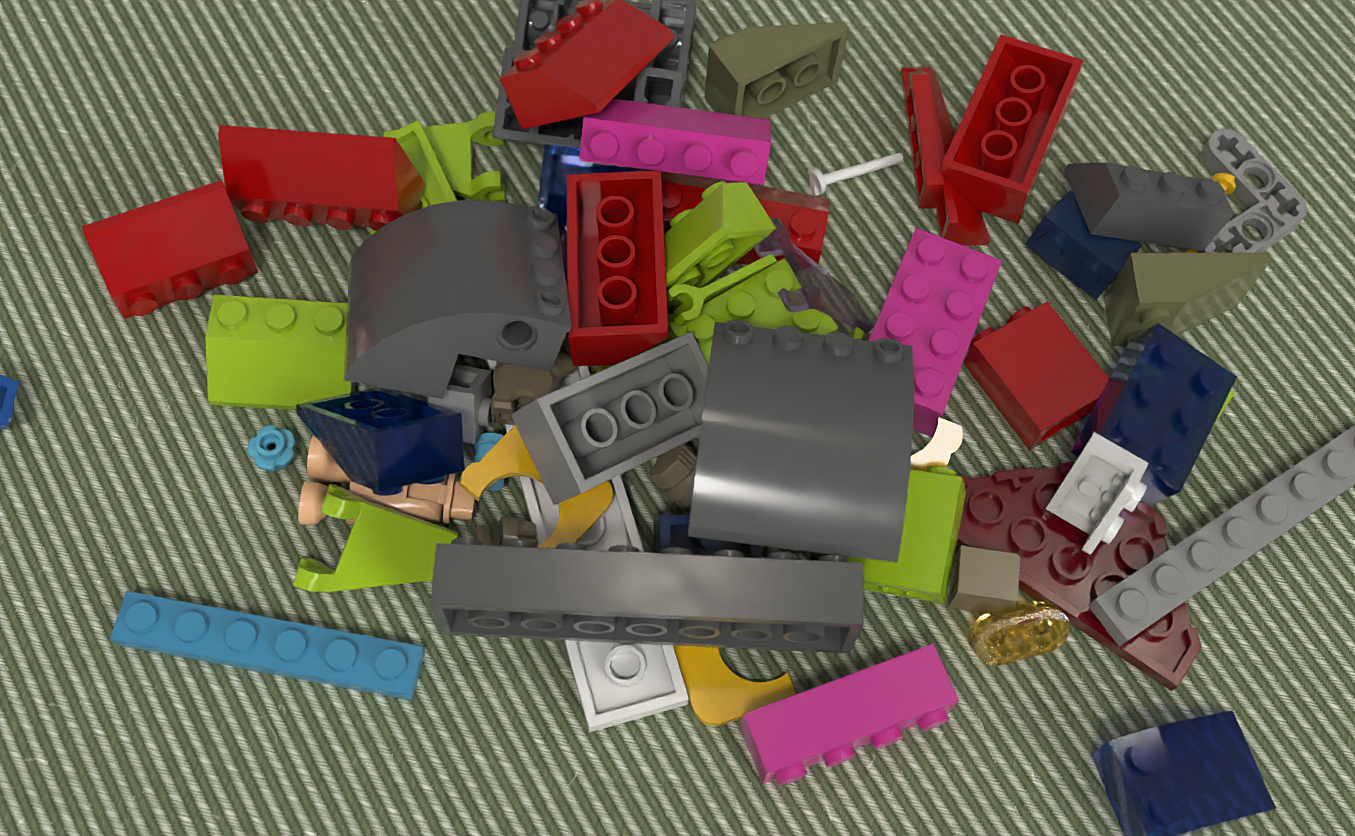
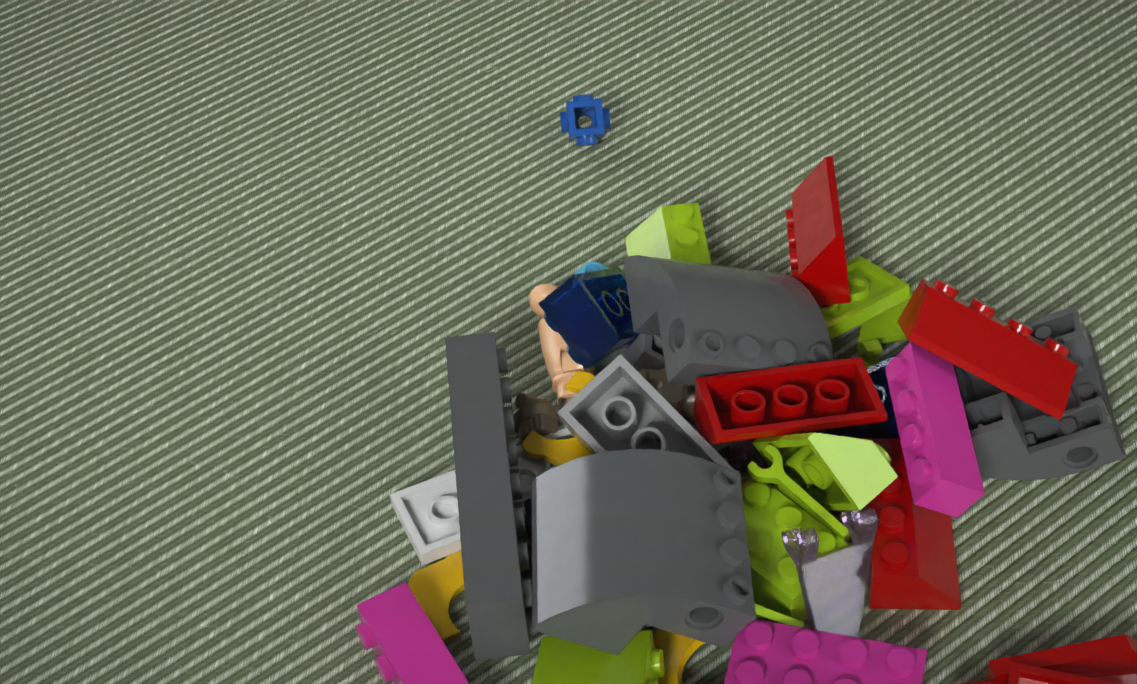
camera: 90 degrees right, 20 degrees down
red slope [81,180,259,319] -> none
dark azure plate [110,591,425,701] -> none
lime flag [292,484,458,592] -> none
olive slope [704,22,849,119] -> none
white piece [807,153,903,196] -> none

